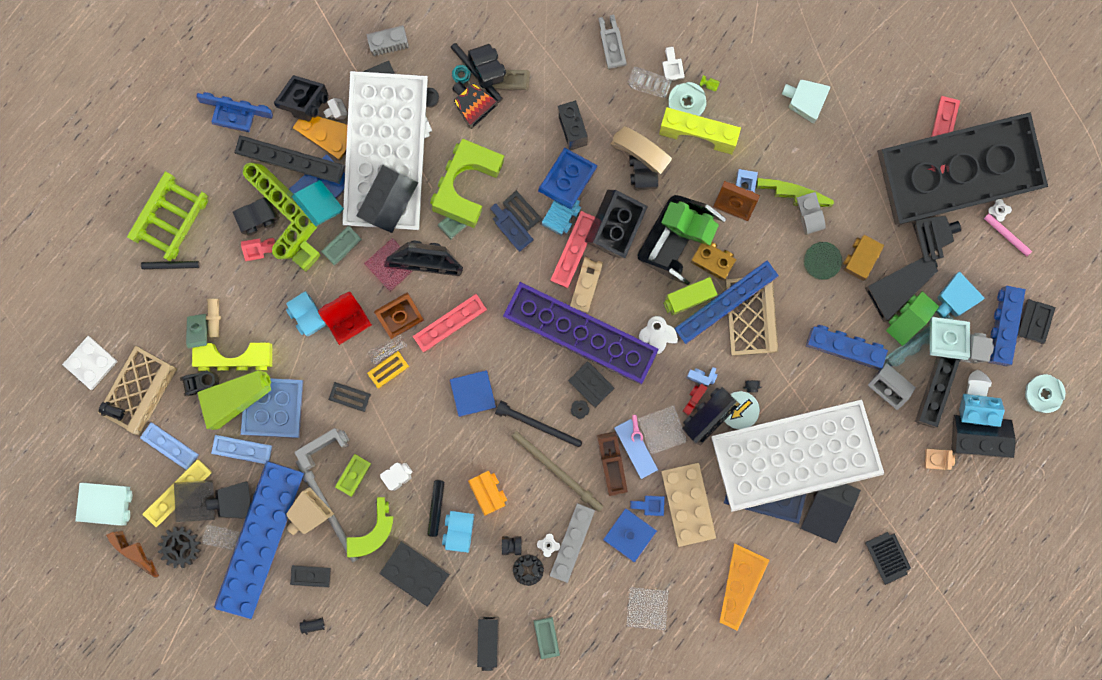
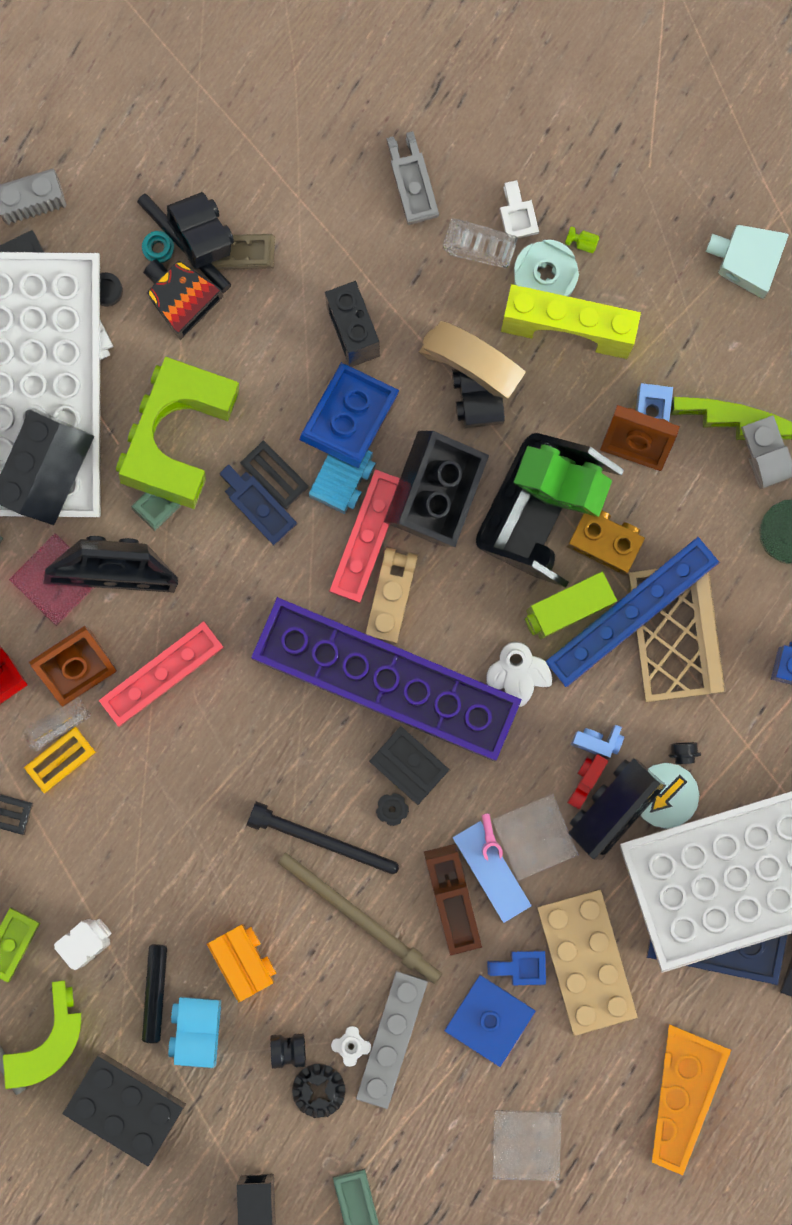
camera: 10 degrees left, 0 degrees up
blue tile [450,370,496,417] -> none

